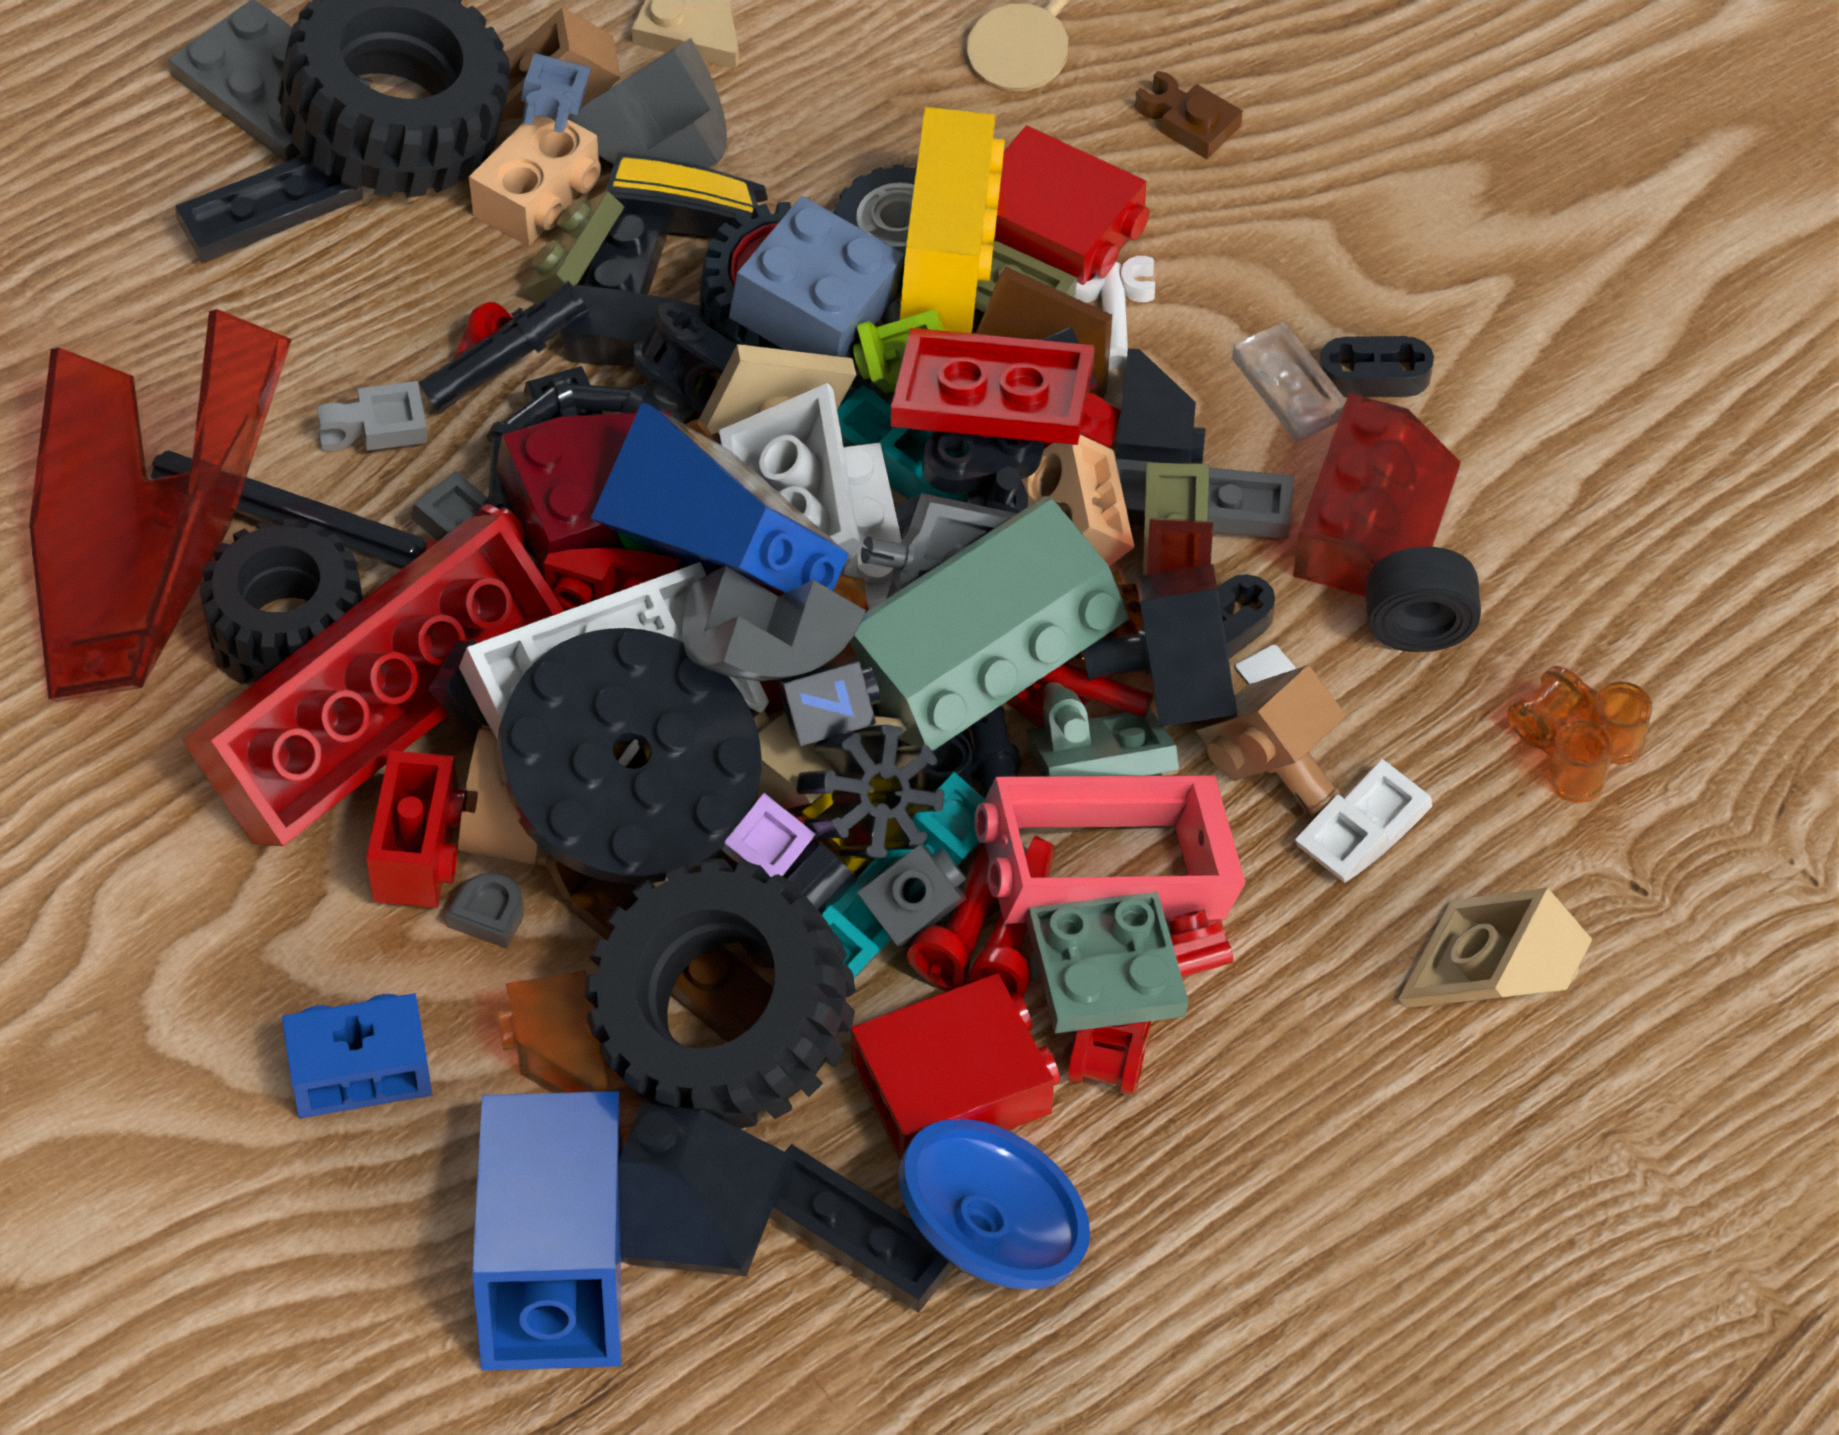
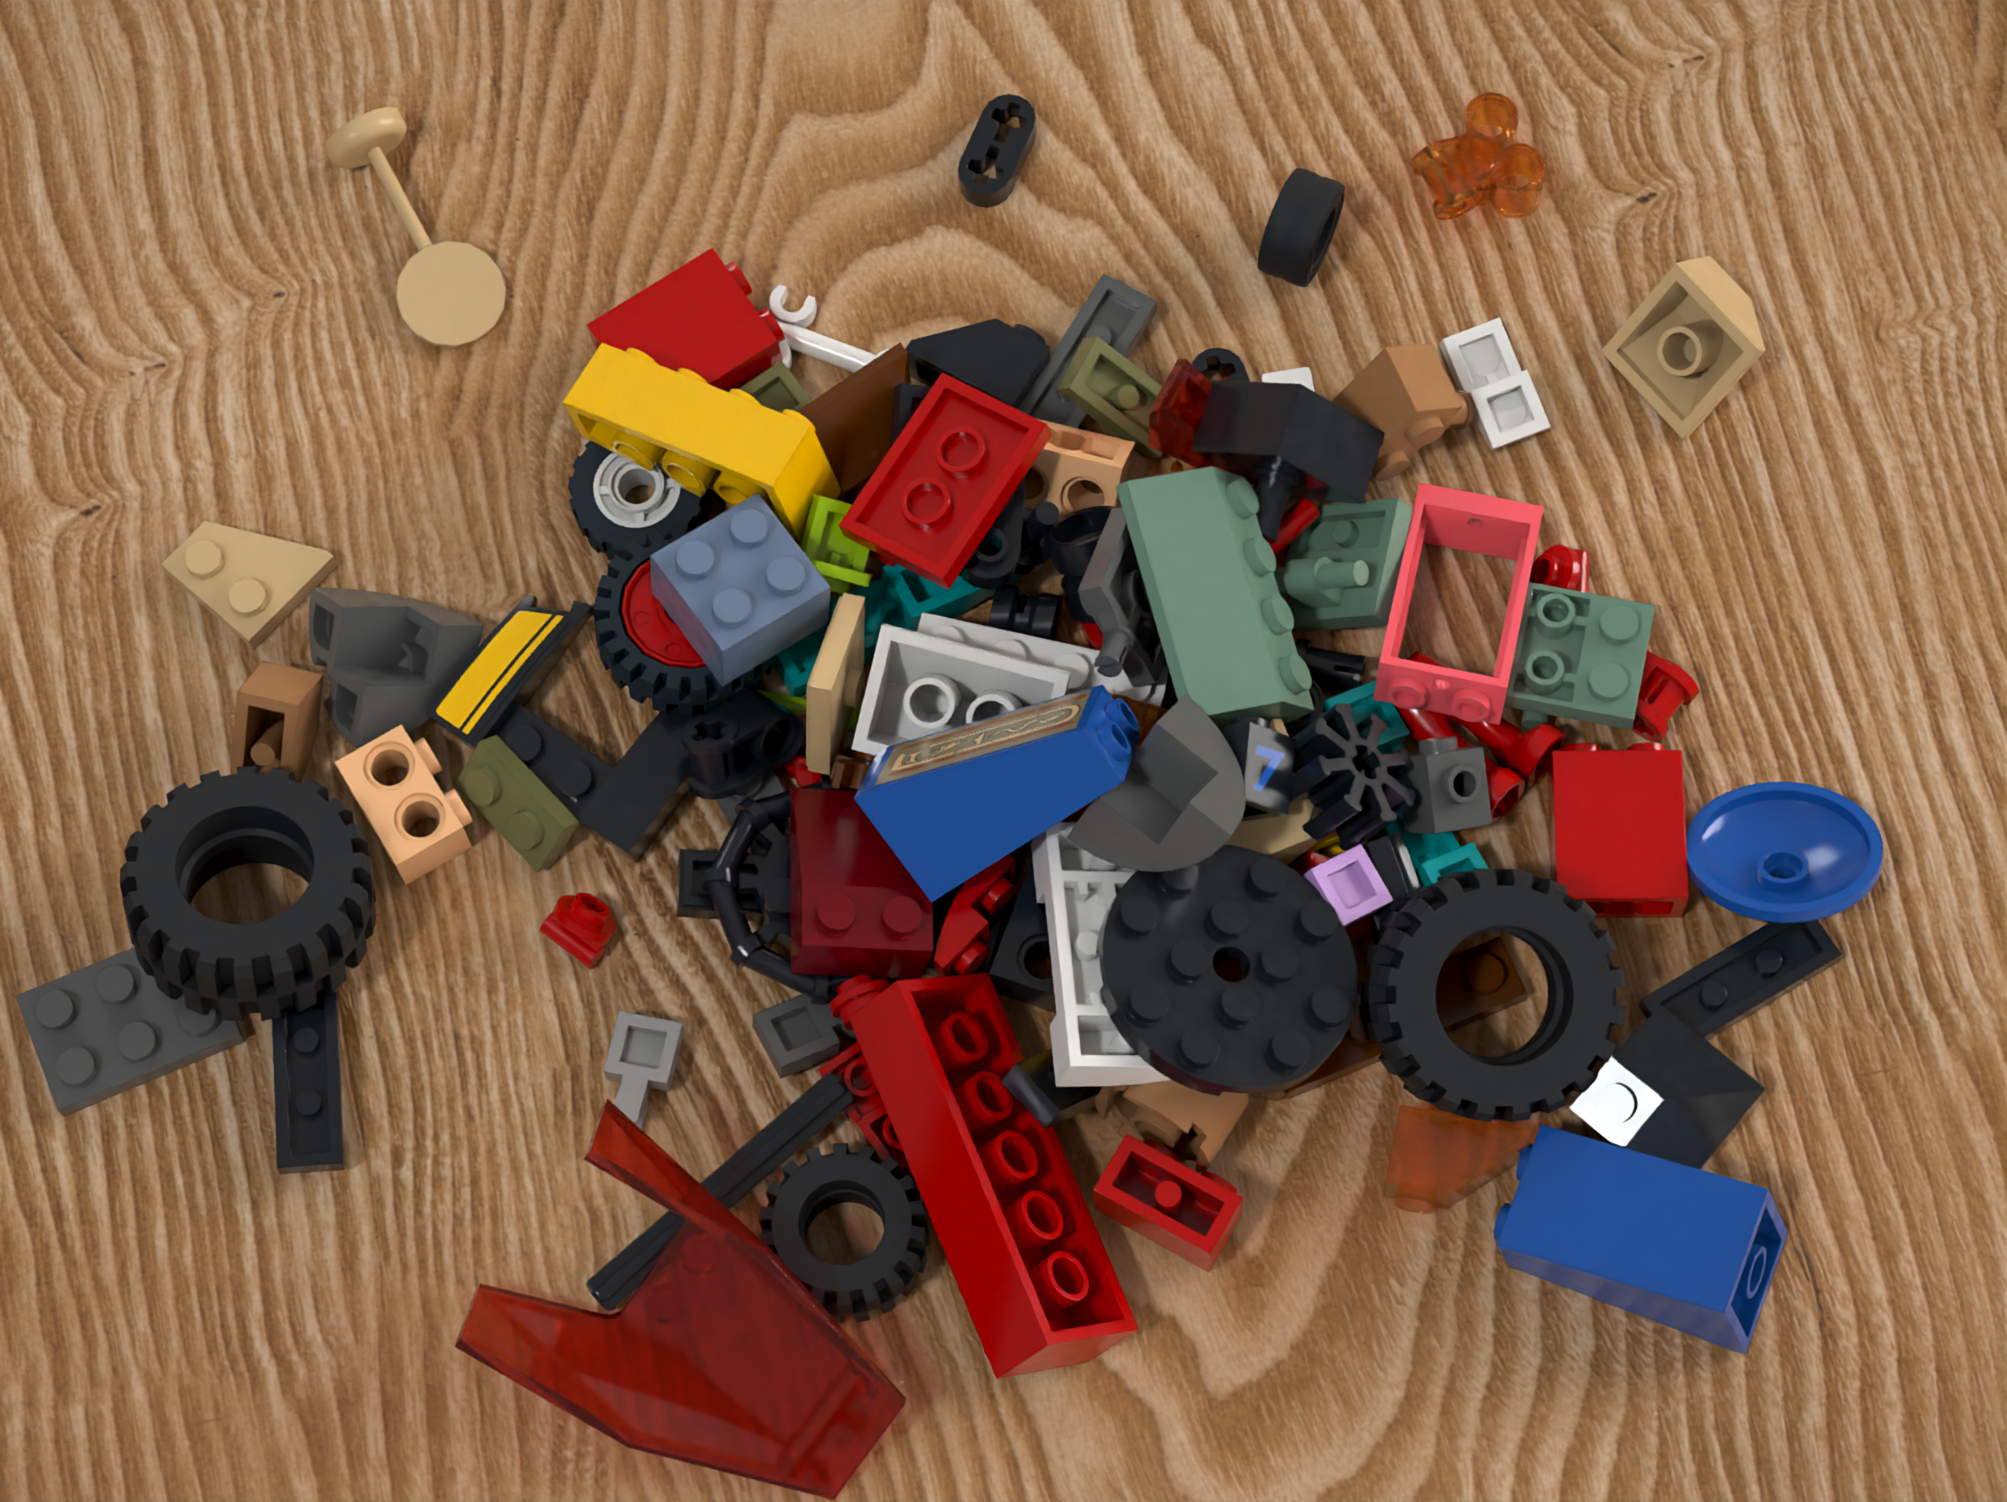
camera: 60 degrees left, 15 degrees up
blue brick [282,993,433,1119] -> none
black pin [418,280,590,414] -> none
dark grey tile [446,873,524,949] -> none
sand blue plate [521,53,591,133] -> none
reddish brown plate [1135,71,1243,159] -> none
clear plate [1232,322,1349,442] -> none
clear red slope [1293,393,1461,596] -> none

